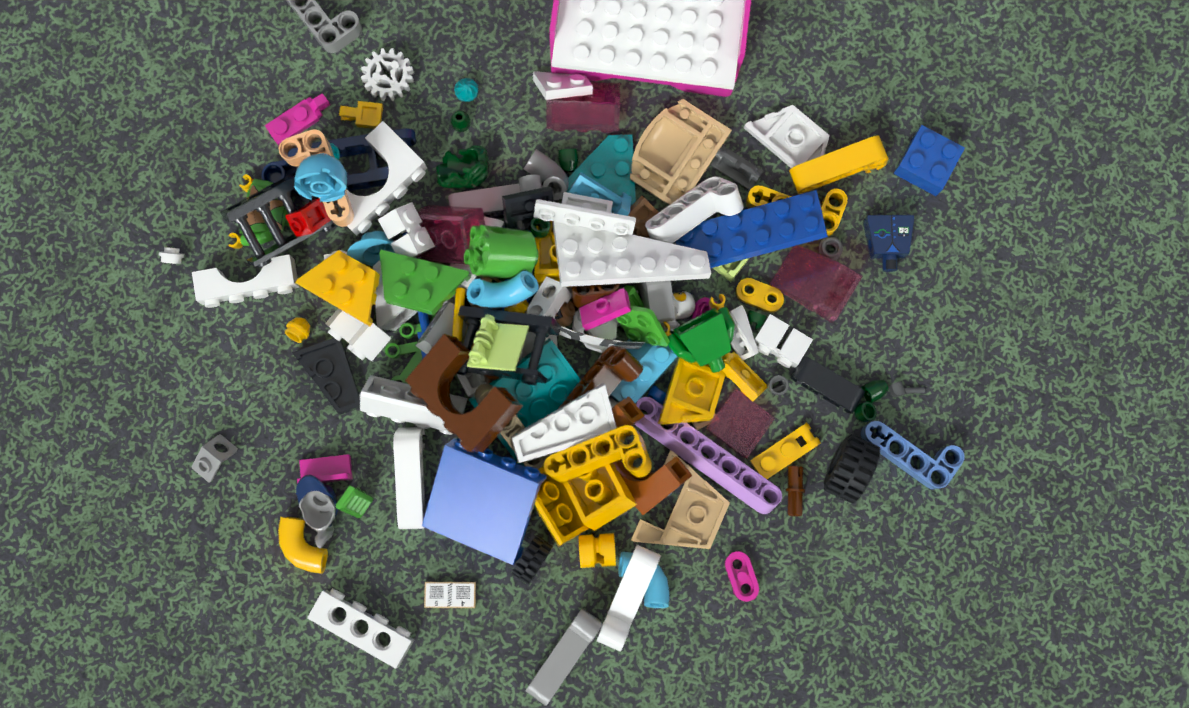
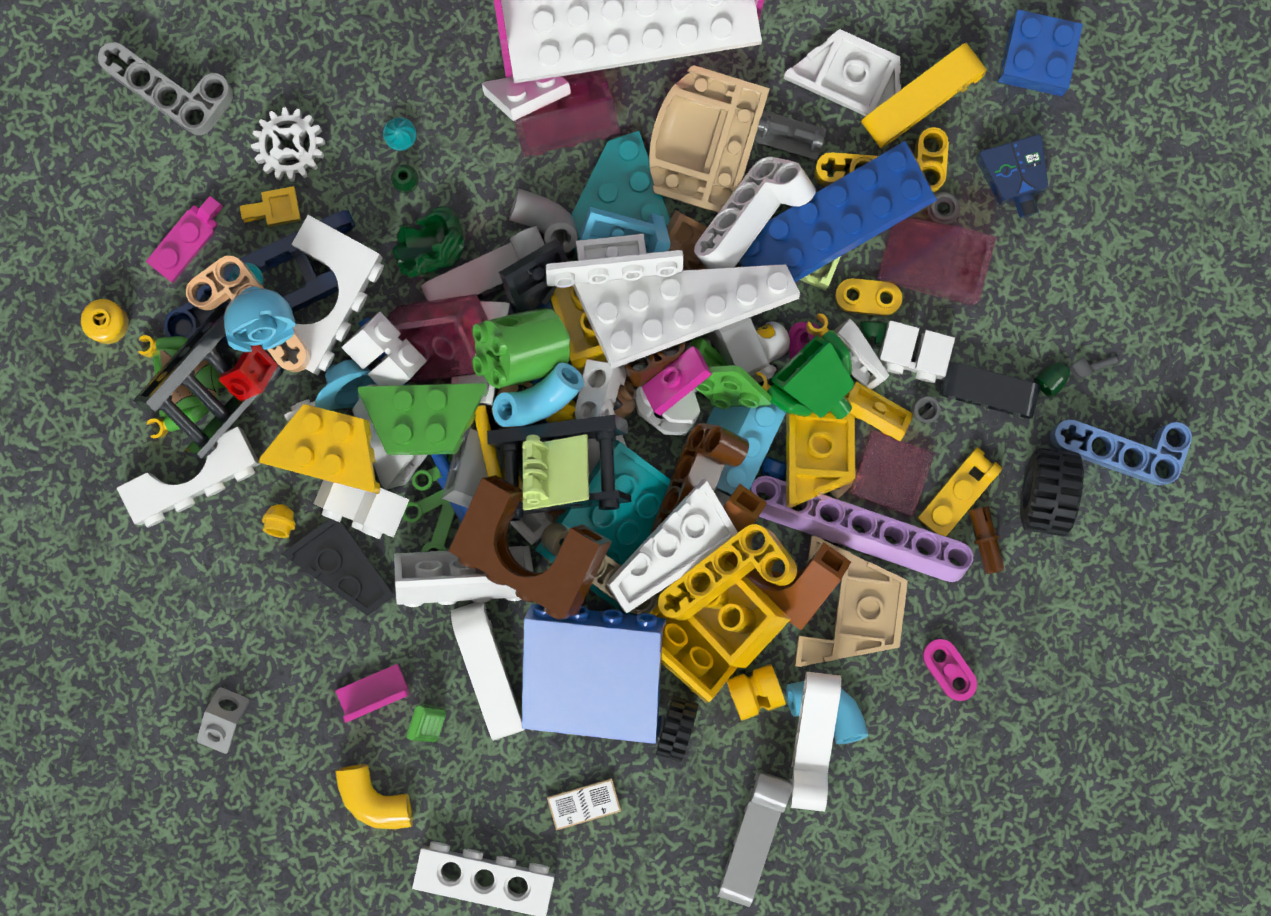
camera: 20 degrees left, 5 degrees up
white plate [159,247,184,264] -> none
light grey hair [296,475,338,549] -> none
dark green hinge [530,218,550,239] -> none
dark green hose [558,149,578,172] -> none
sticker [559,326,645,349] -> none
dark green hinge [854,401,877,422] -> none
none -> yellow head [81,299,129,344]

